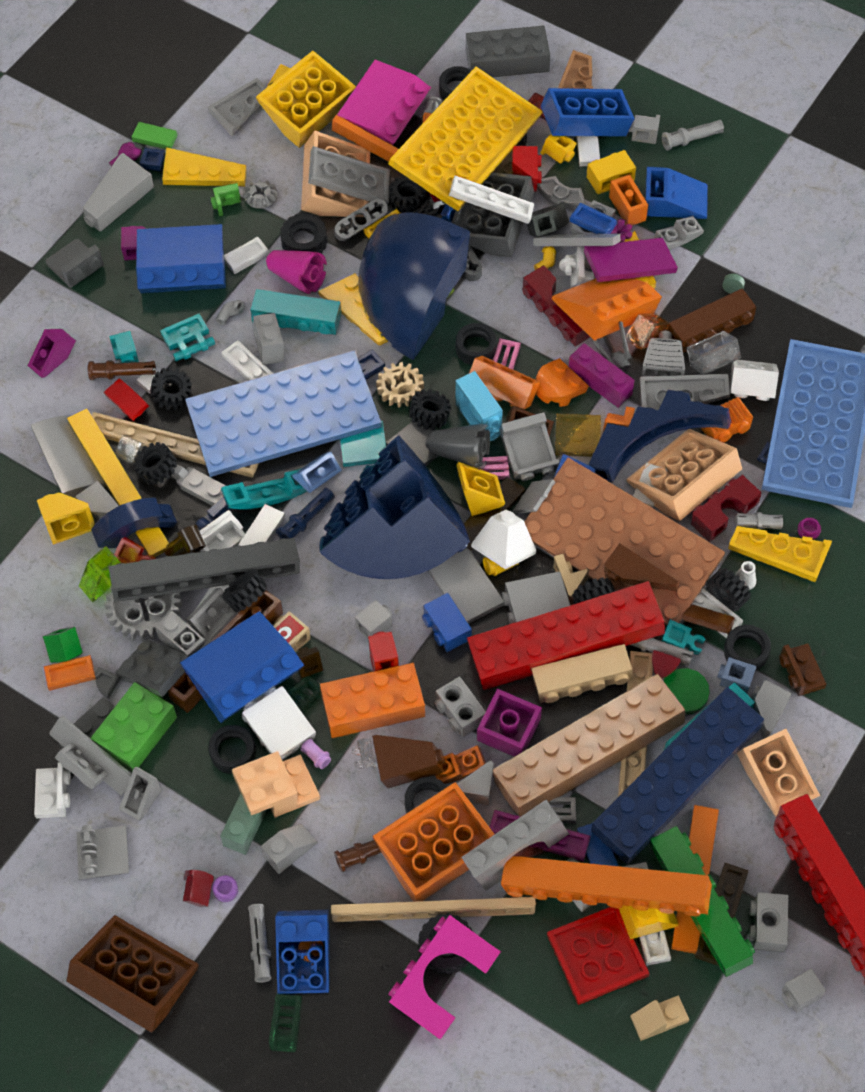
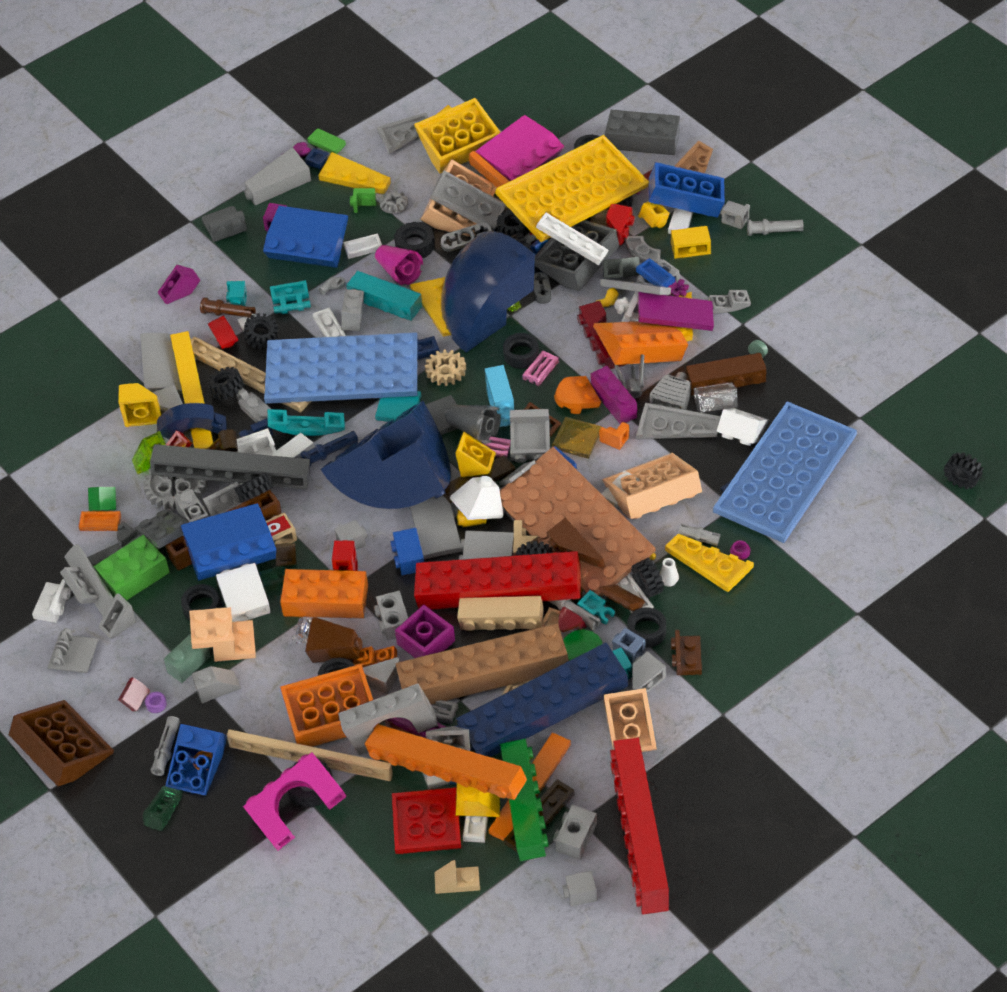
camera: 20 degrees right, 10 degrees down
clear plate [115,435,144,464] -> none
medium blue slope [292,451,342,493] -> none
lavender pin [300,739,331,769] -> none
reddish brown pin [334,840,382,872] -> none
black tyre [408,389,451,430] -> none
orange brick [469,356,540,409] -> none
dark blue arch [588,390,731,483] -> none
orange brick [609,174,648,226] -> none
clear orange slope [626,313,669,349] -> none
blue slope [644,167,707,219] -> none
dark red arch [691,474,762,542] -> none
orange brick [701,397,753,443] -> none
none -> light grey slope [426,726,471,751]

